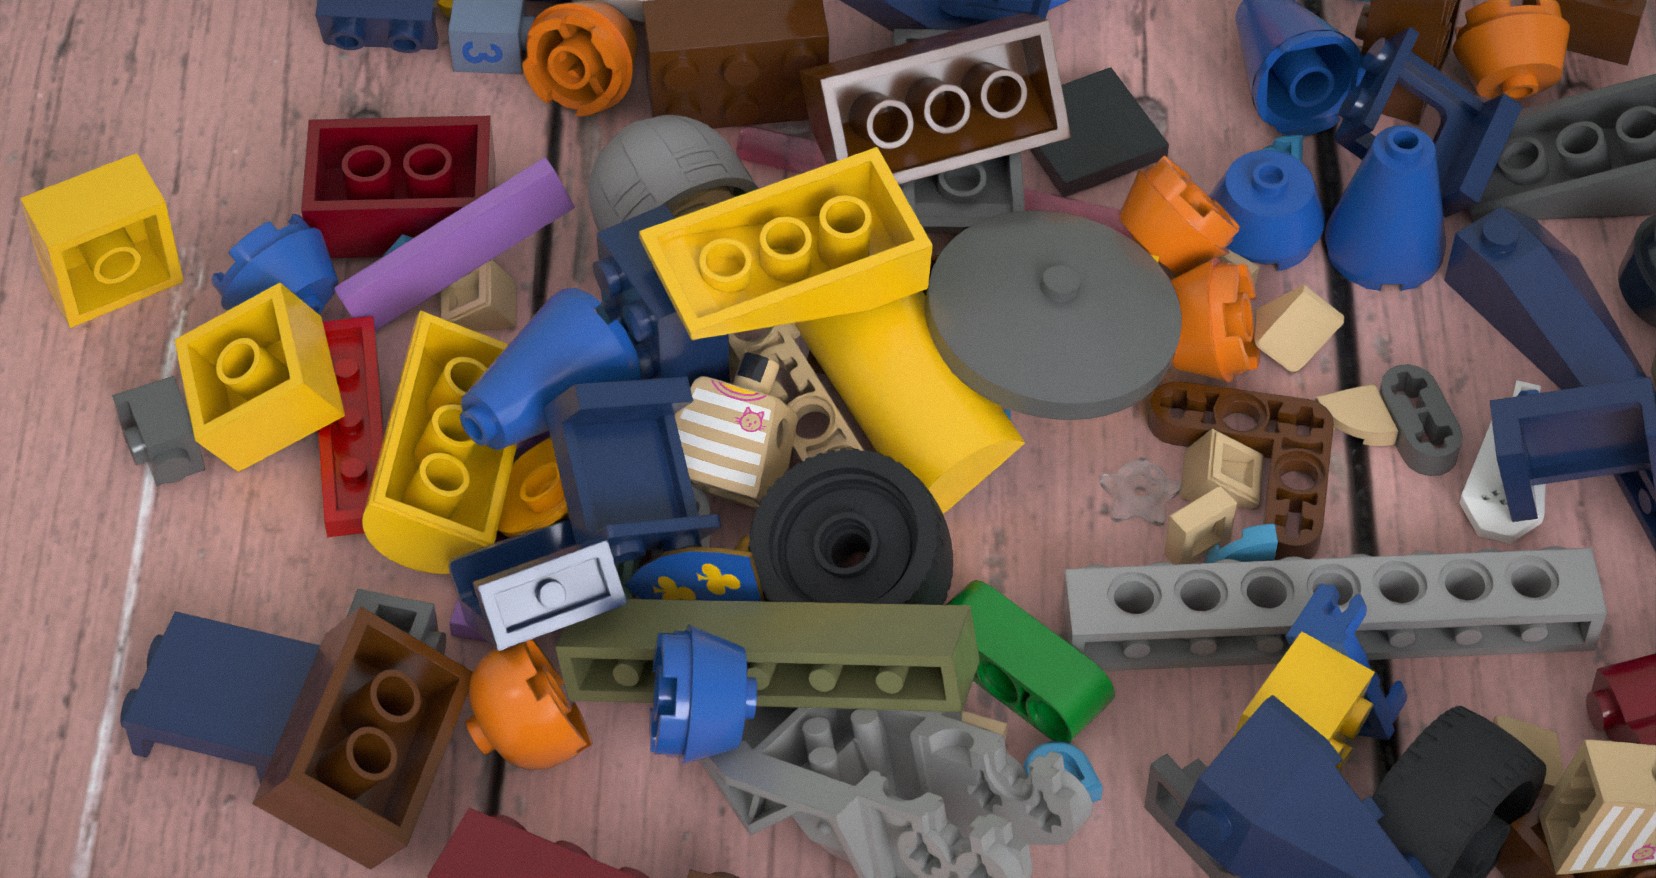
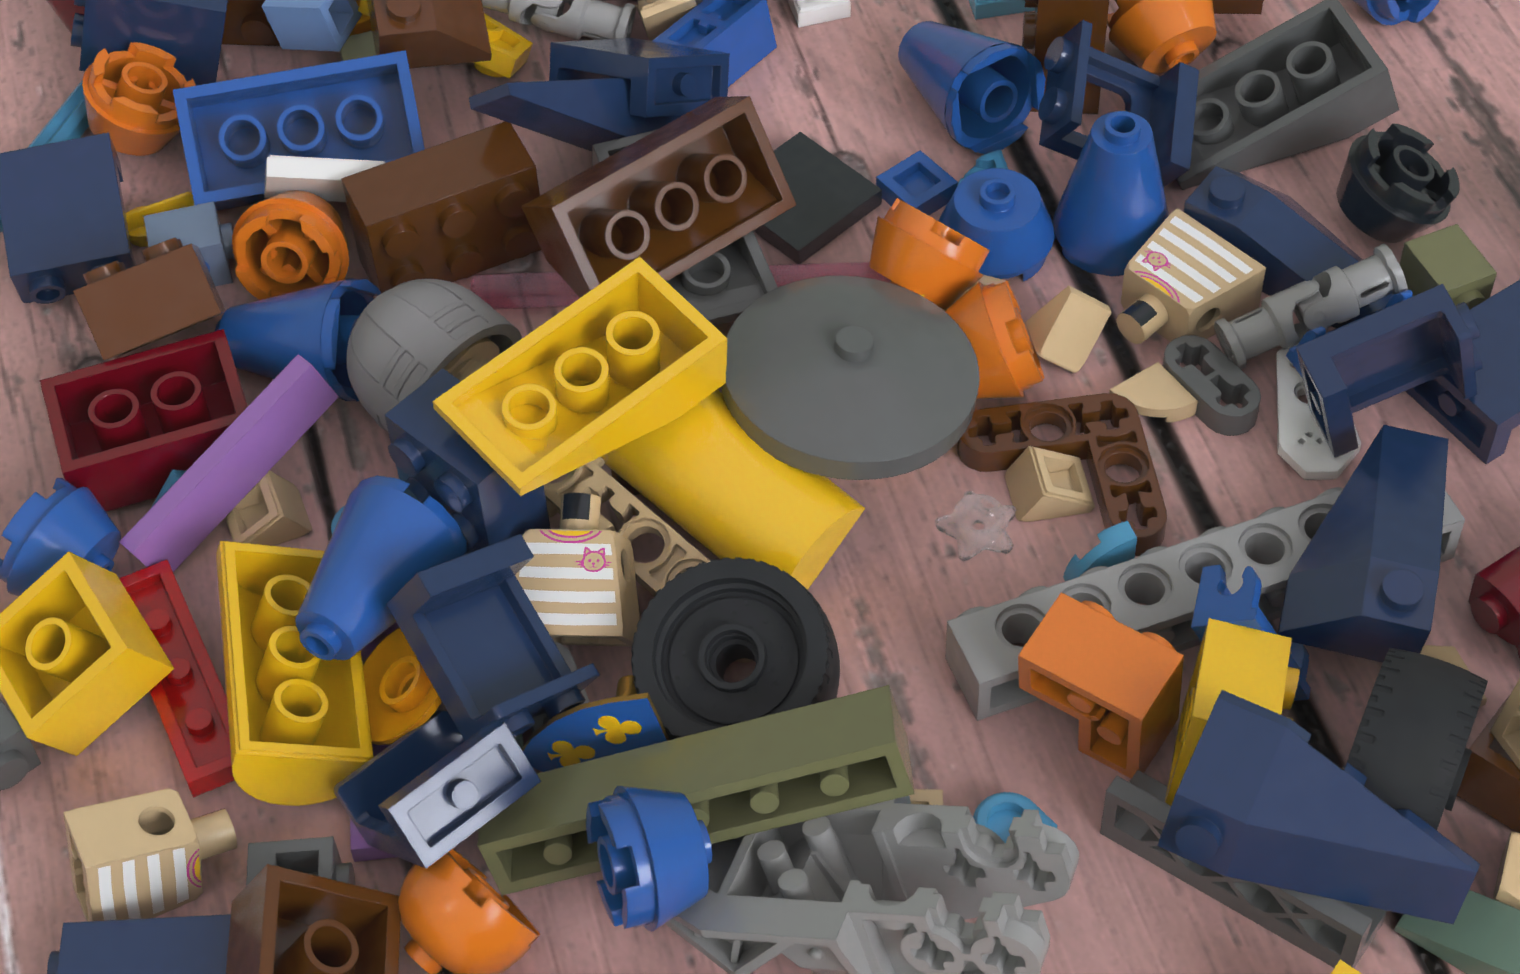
camera: 15 degrees left, 0 degrees up
green beam [945,580,1115,743] -> none
tan tile [1164,486,1237,565] -> none
none -> tan torso [63,788,237,921]
none -> reddish brown brick [73,237,226,360]
none -> blue cone [214,278,381,402]
none -> blue tile [876,150,958,215]
none -> orange brick [1018,592,1184,778]
none -> tan torso [1116,208,1266,344]
none -> light grey piece [1214,243,1408,370]
none -> dark blue wedge [1277,425,1449,663]

